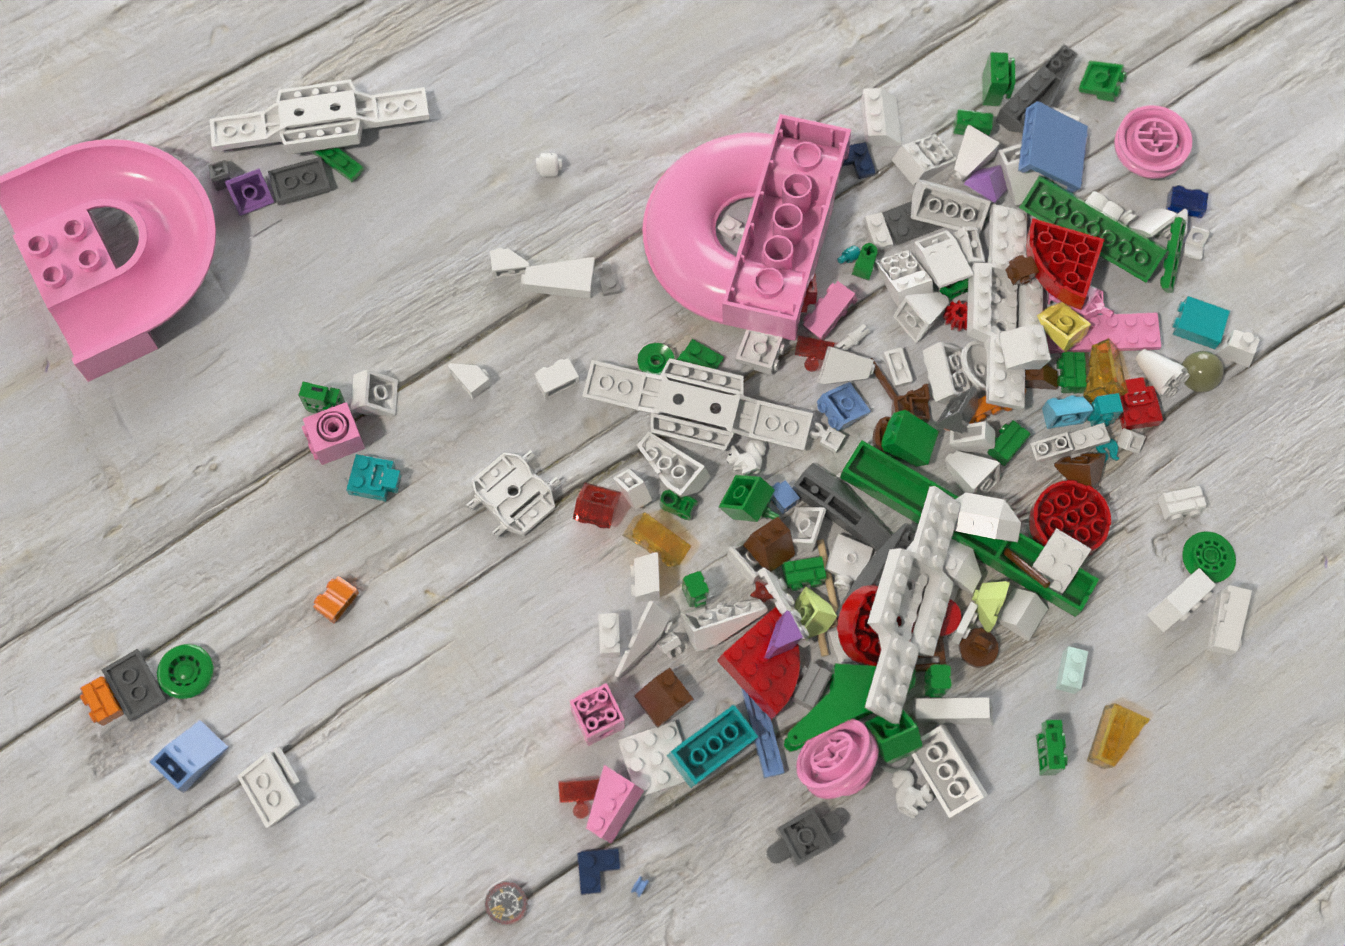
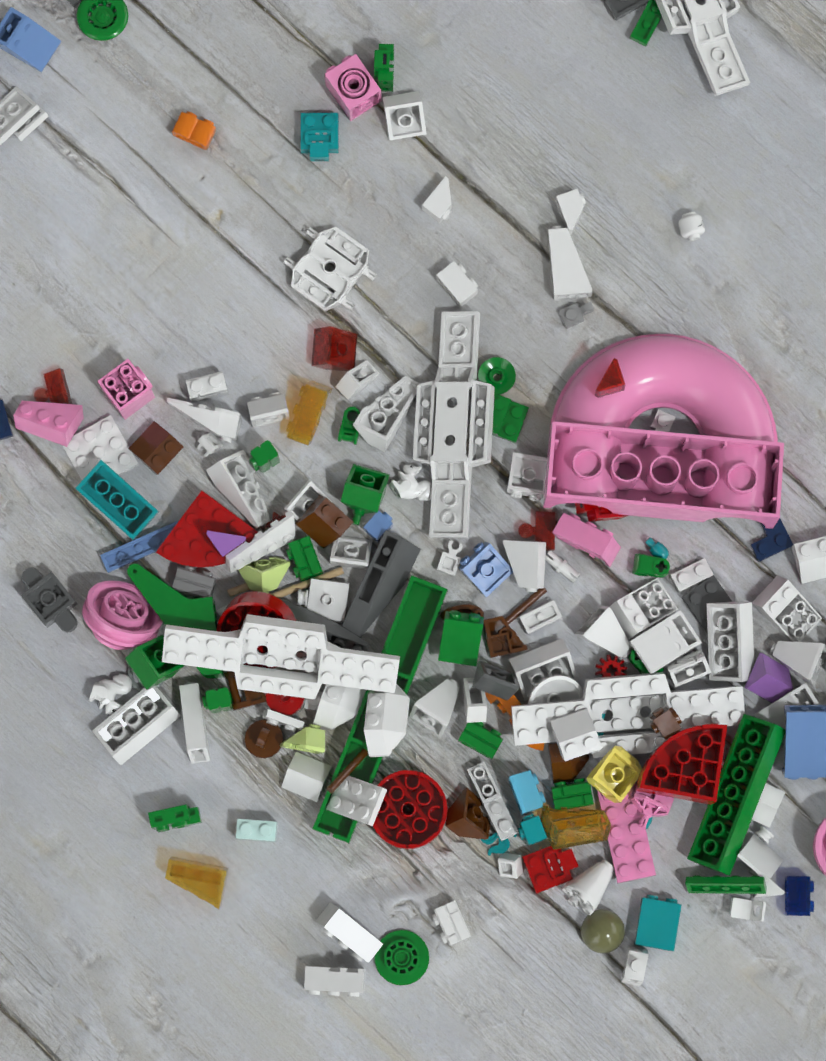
camera: 85 degrees right, 10 degrees up
none -> clear red slope [595,358,626,398]

